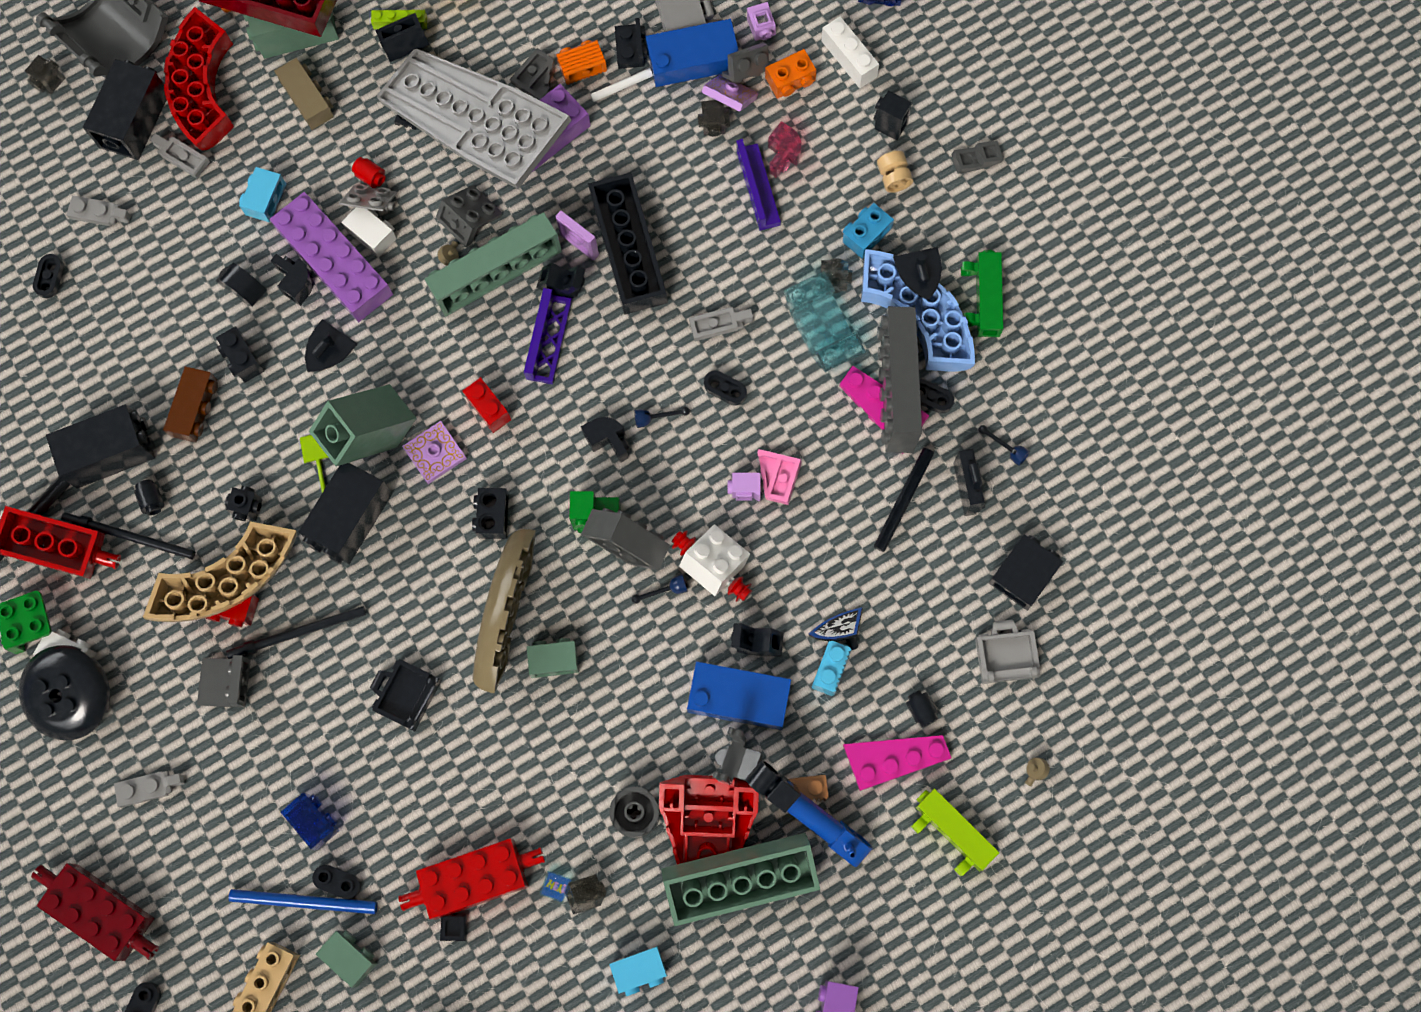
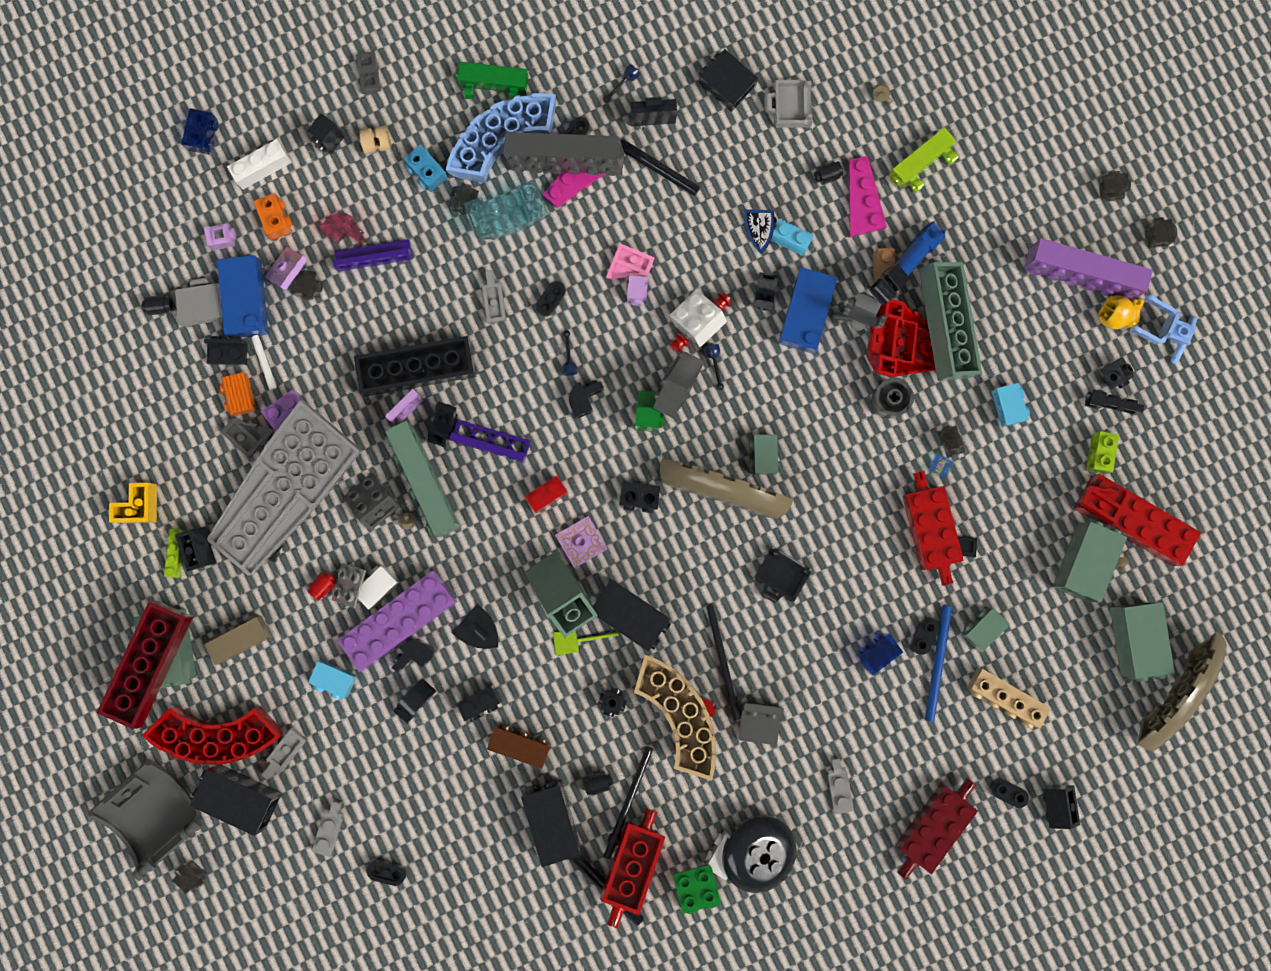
camera: 90 degrees left, 10 degrees up
dark grey bracket [722,43,769,83] -> none
black shield [893,247,942,301] -> none

